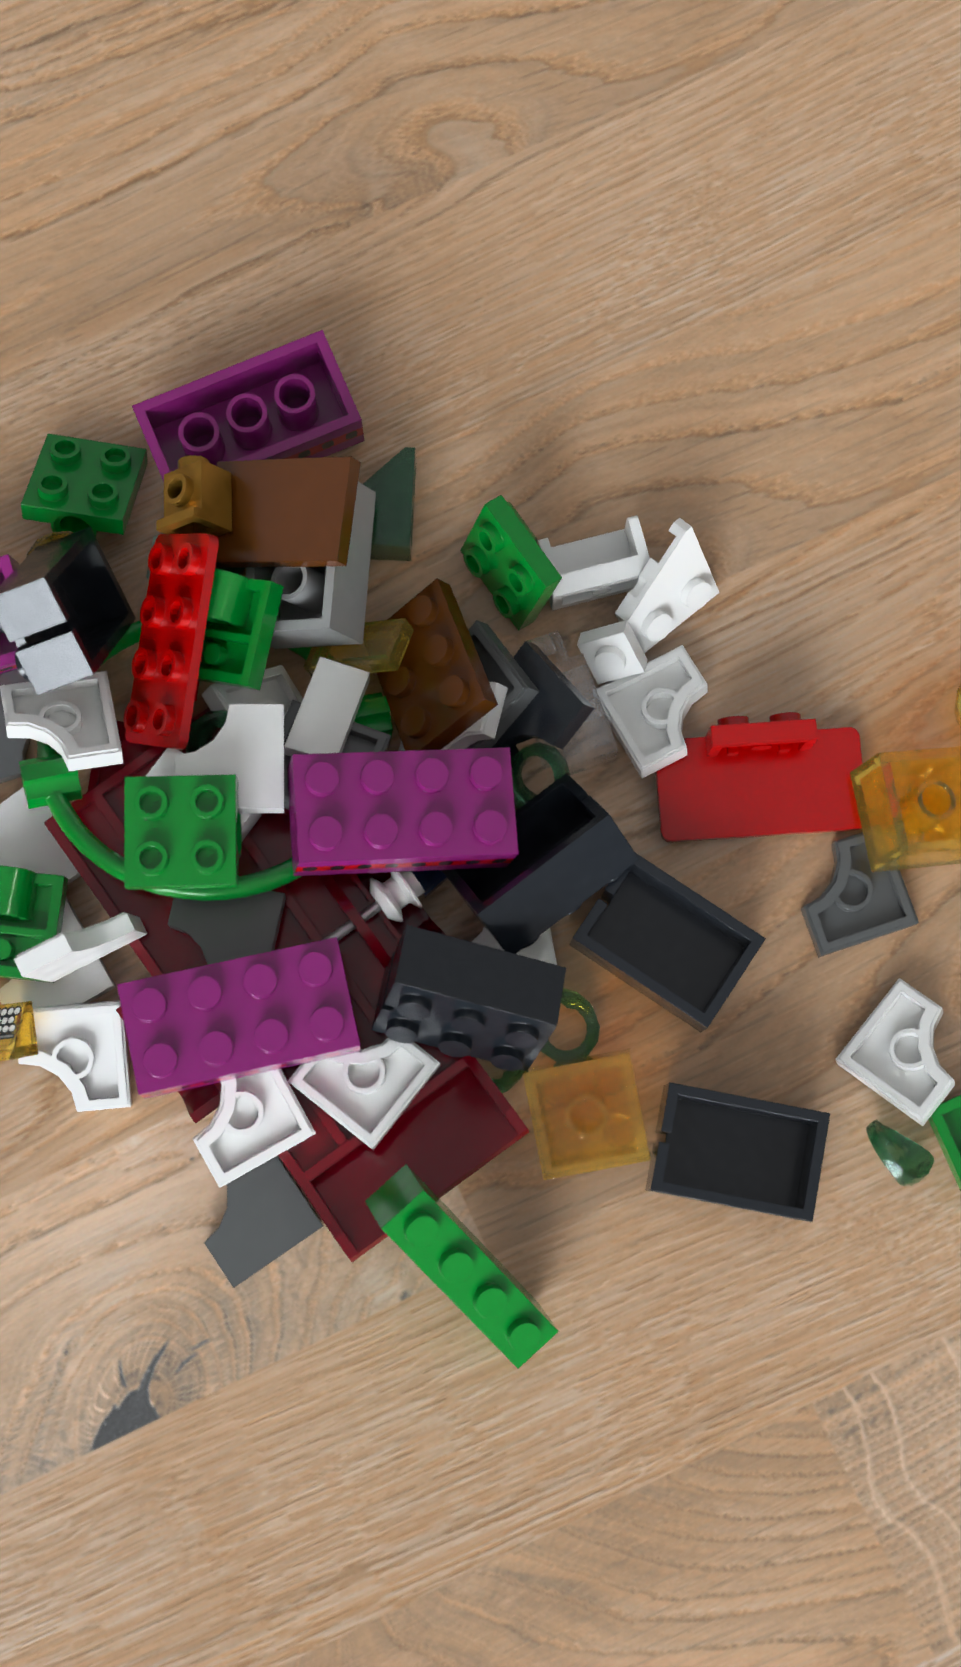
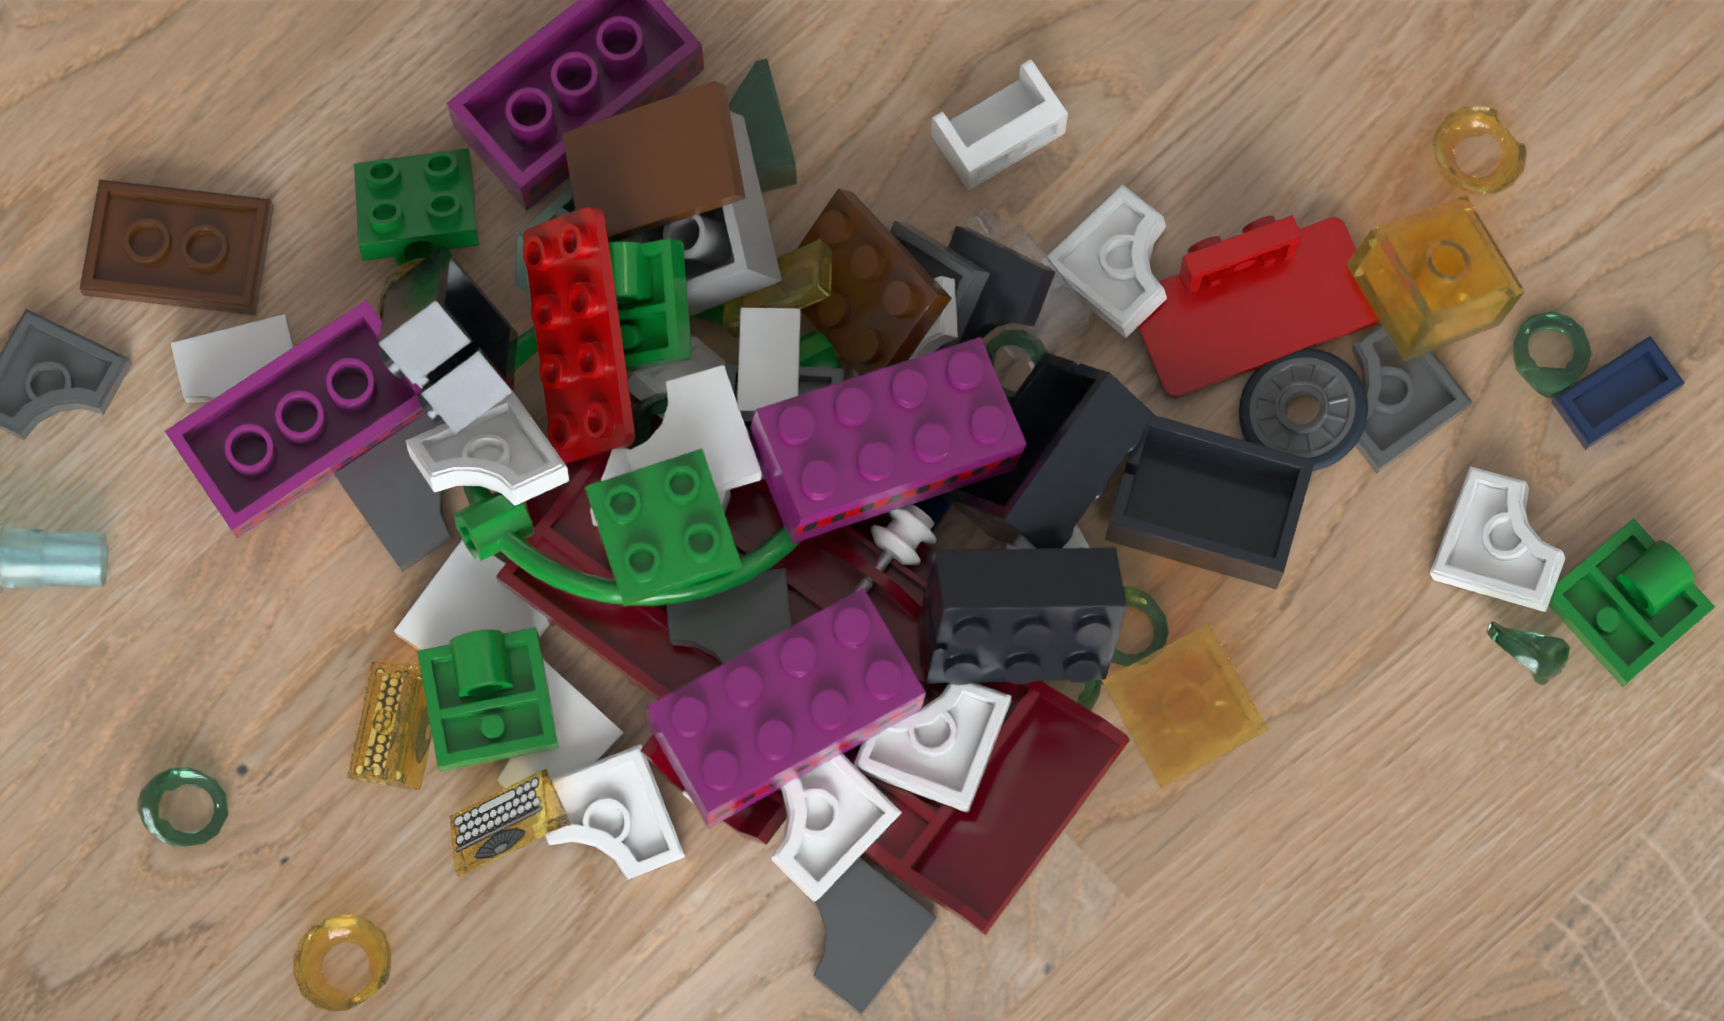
camera: 15 degrees left, 5 degrees down
white tile [14,912,147,982] -> none
pearl gold brick [156,455,232,537] -> none
green brick [365,1164,559,1369] -> none
green plate [460,495,562,631] -> none
white plate [577,620,648,684] -> none
white wing [615,518,719,653] -> none
black piece [645,1082,830,1222] -> none
none -> dark grey wheel [1239,348,1368,471]

